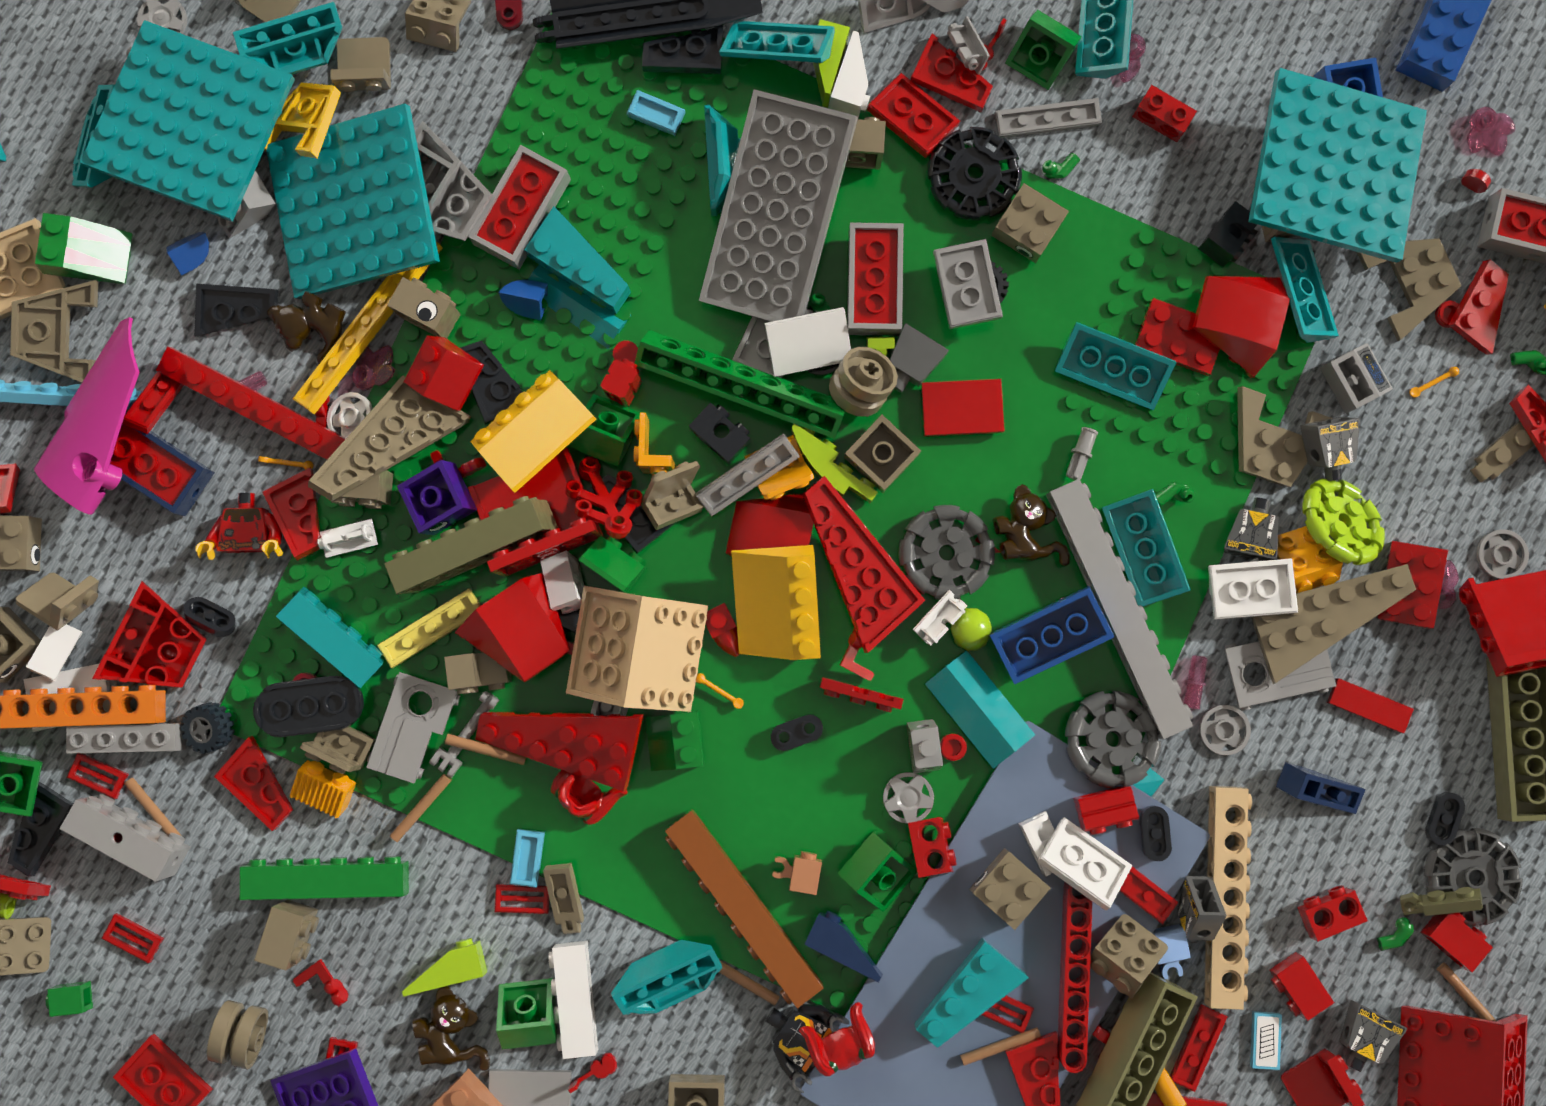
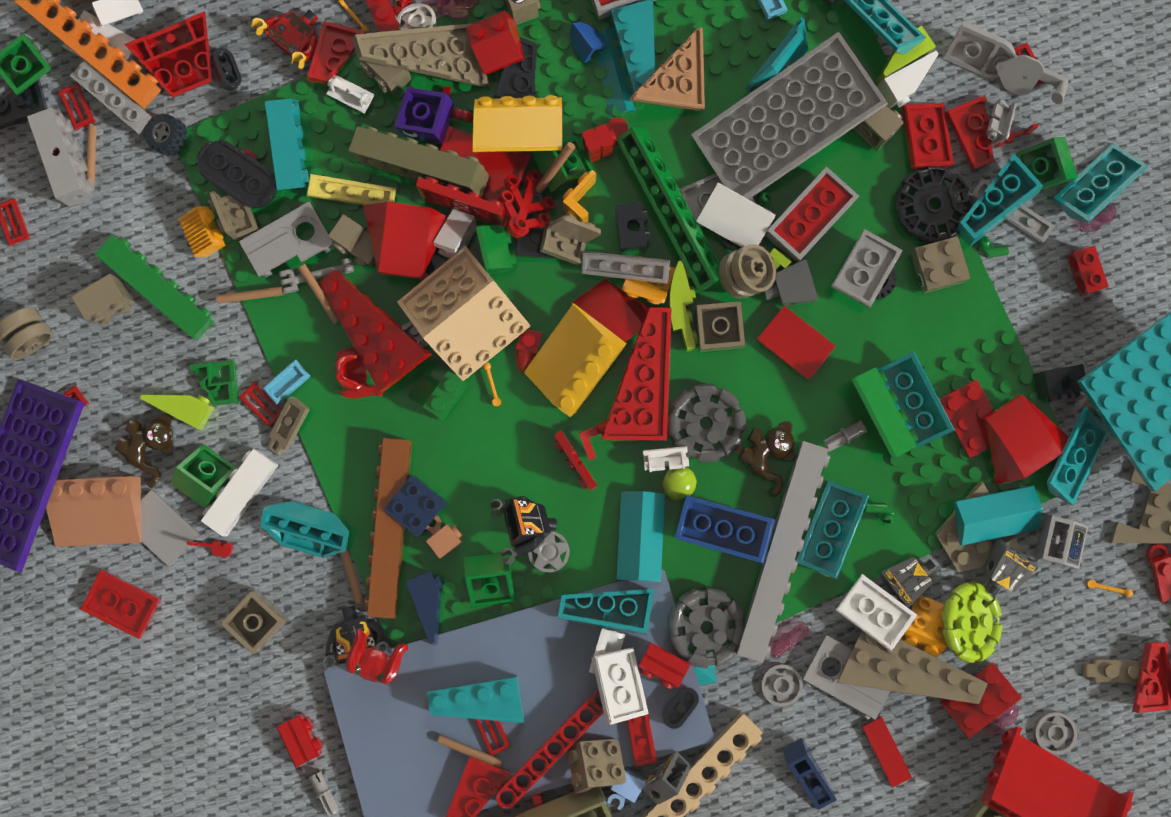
camera: 45 degrees right, 0 degrees up
red wing [214,736,294,831] -> none
red piece [293,959,348,1007] -> none
black plate [771,714,823,751] -> none
light grey torso [906,719,943,773] -> none
red brick [908,817,957,878] -> none
red tile [940,733,967,761] -> none
dark tan brick [969,848,1051,930] -> none
none -> green slope [190,360,239,406]
none -> dark blue bracket [384,475,448,537]
none -> black torso [491,496,557,565]
none -> medium nougat bar [535,142,575,193]
none -> teal wedge [558,589,654,635]
none -> medium nougat tile [630,27,705,111]
none -> green slope [852,367,919,459]
none -> teal slope [954,485,1043,546]
none -> teal wedge [956,154,1043,246]

